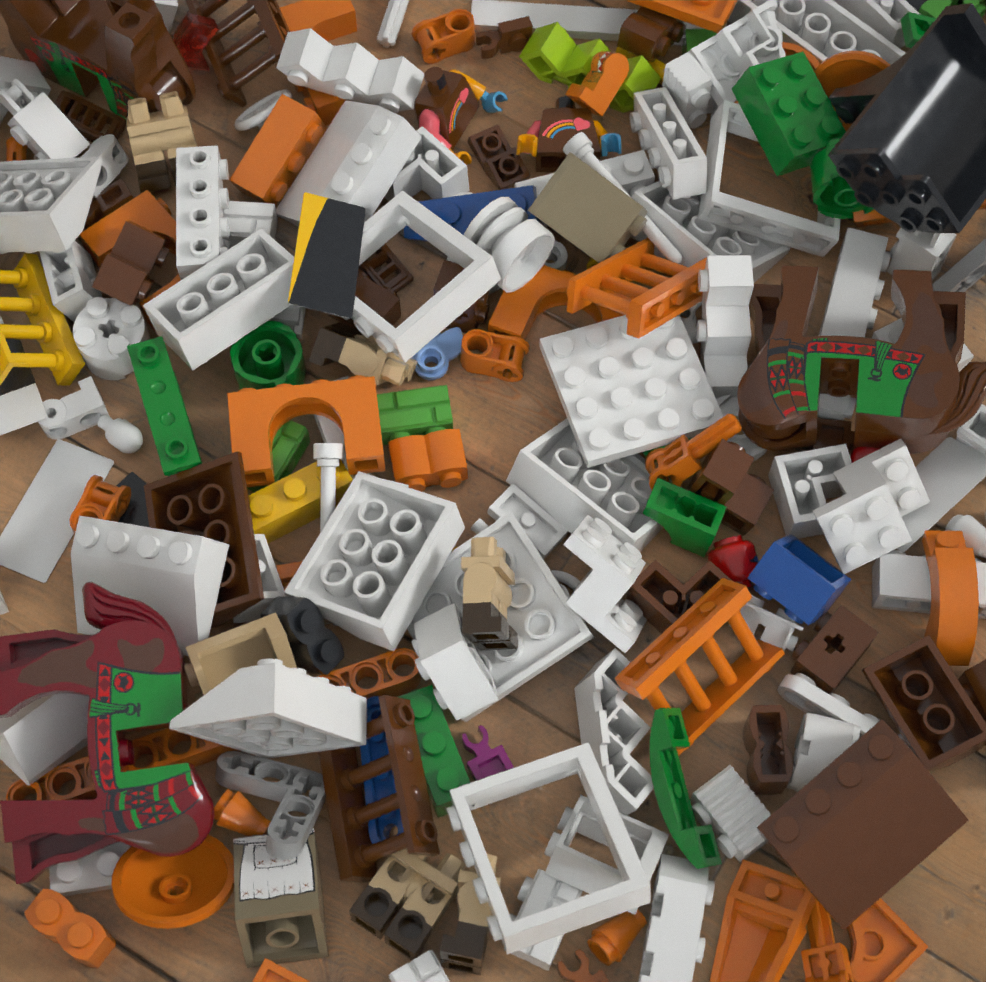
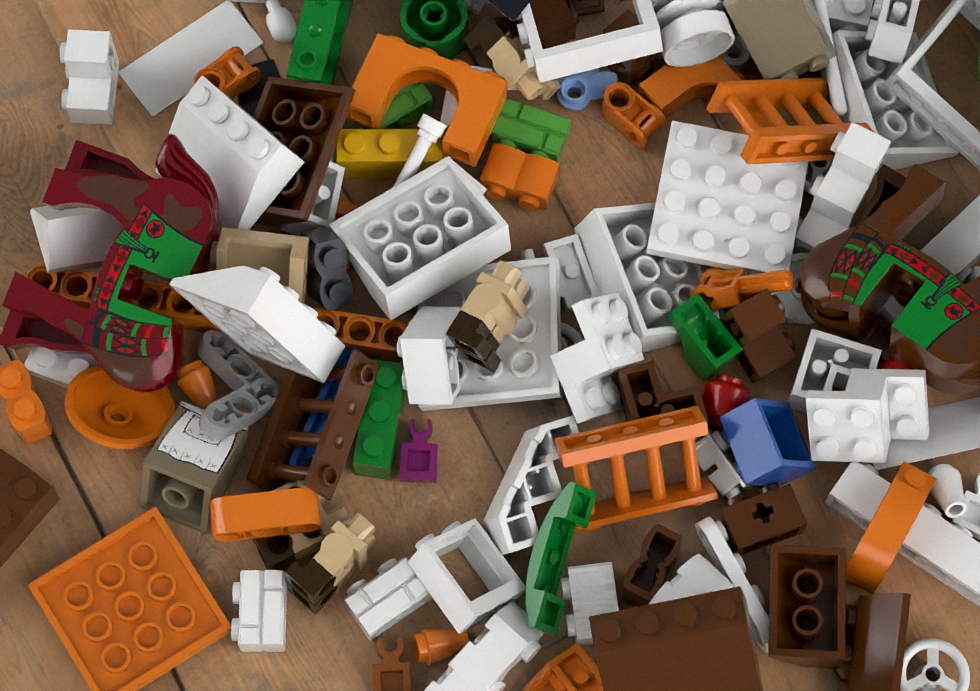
camera: 30 degrees right, 5 degrees up
white window [446,742,651,954] -> none
none -> orange beam [210,488,321,542]

